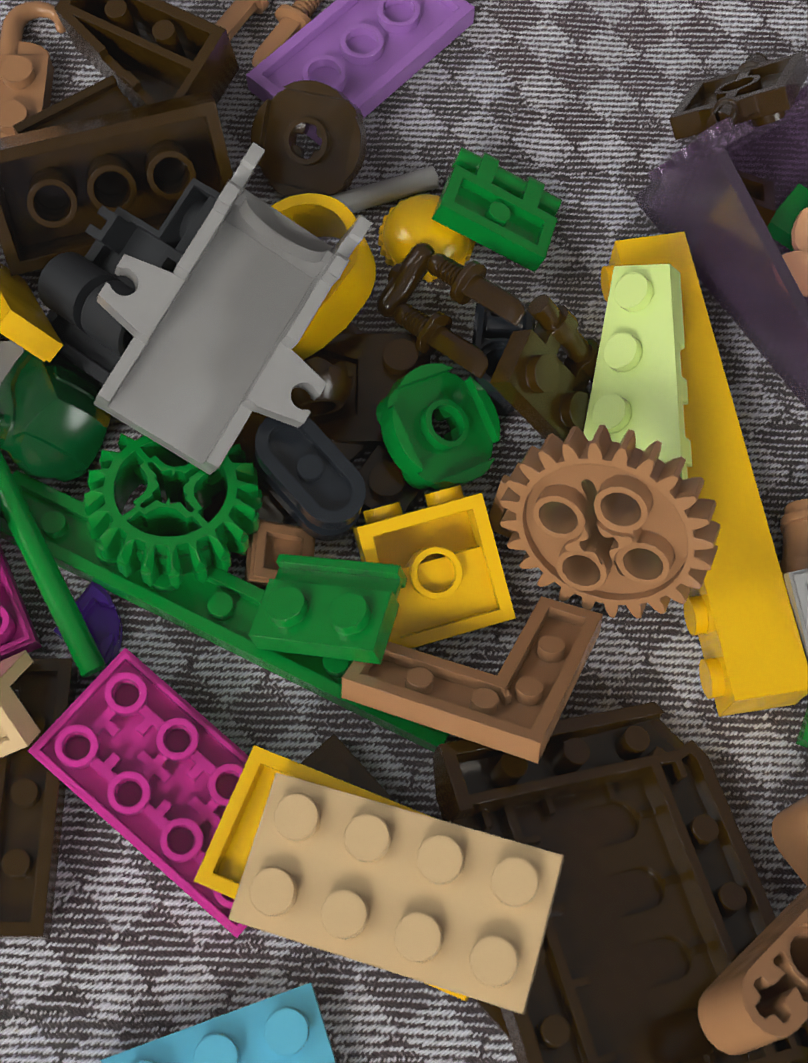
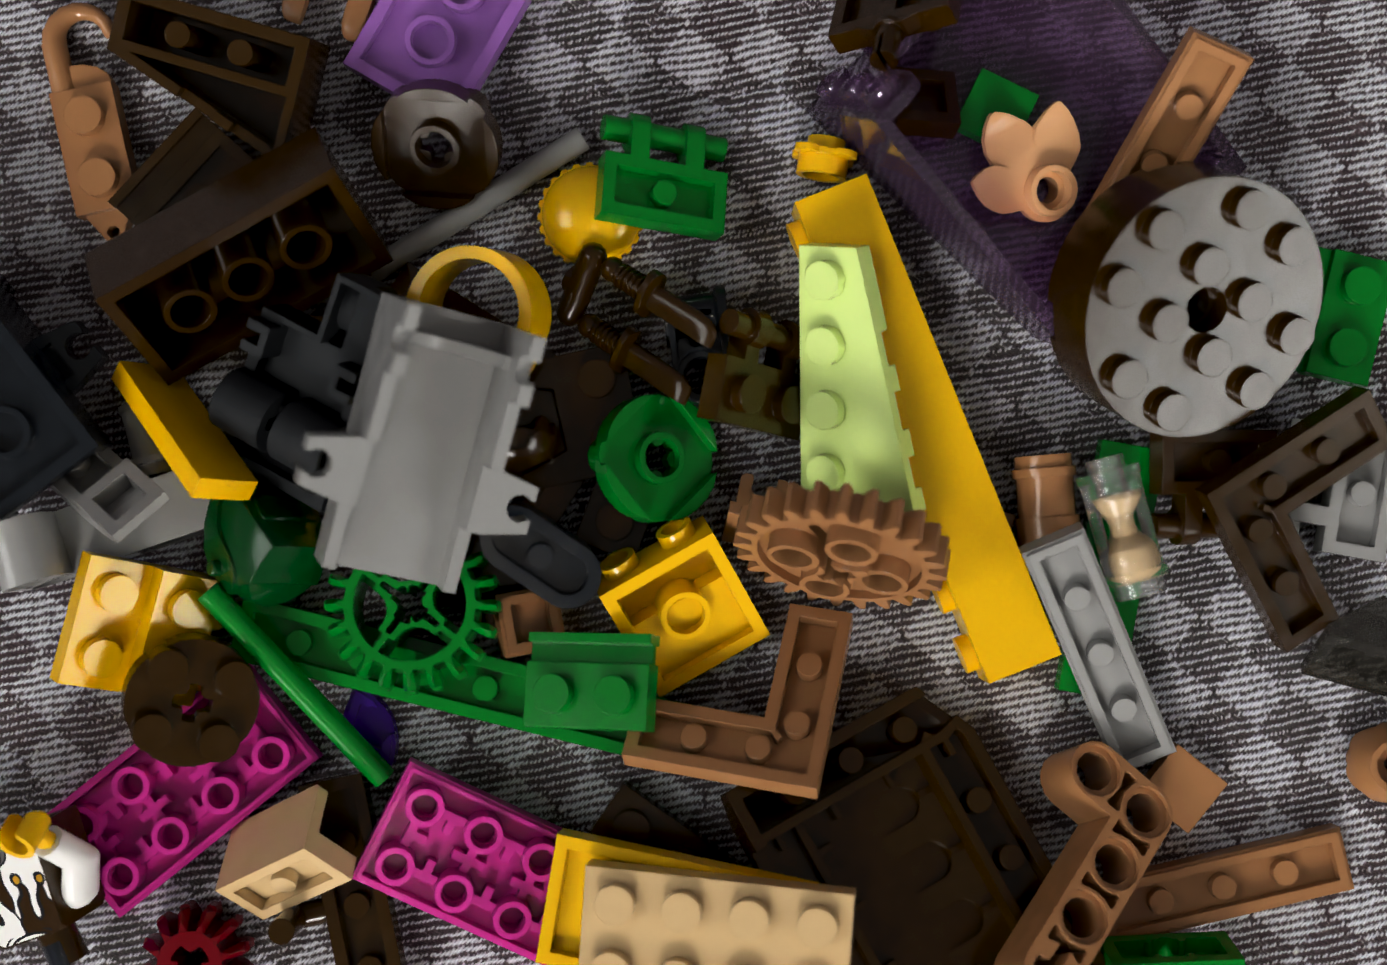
camera: 10 degrees left, 20 degrees up
none -> yellow plate [792,134,858,183]

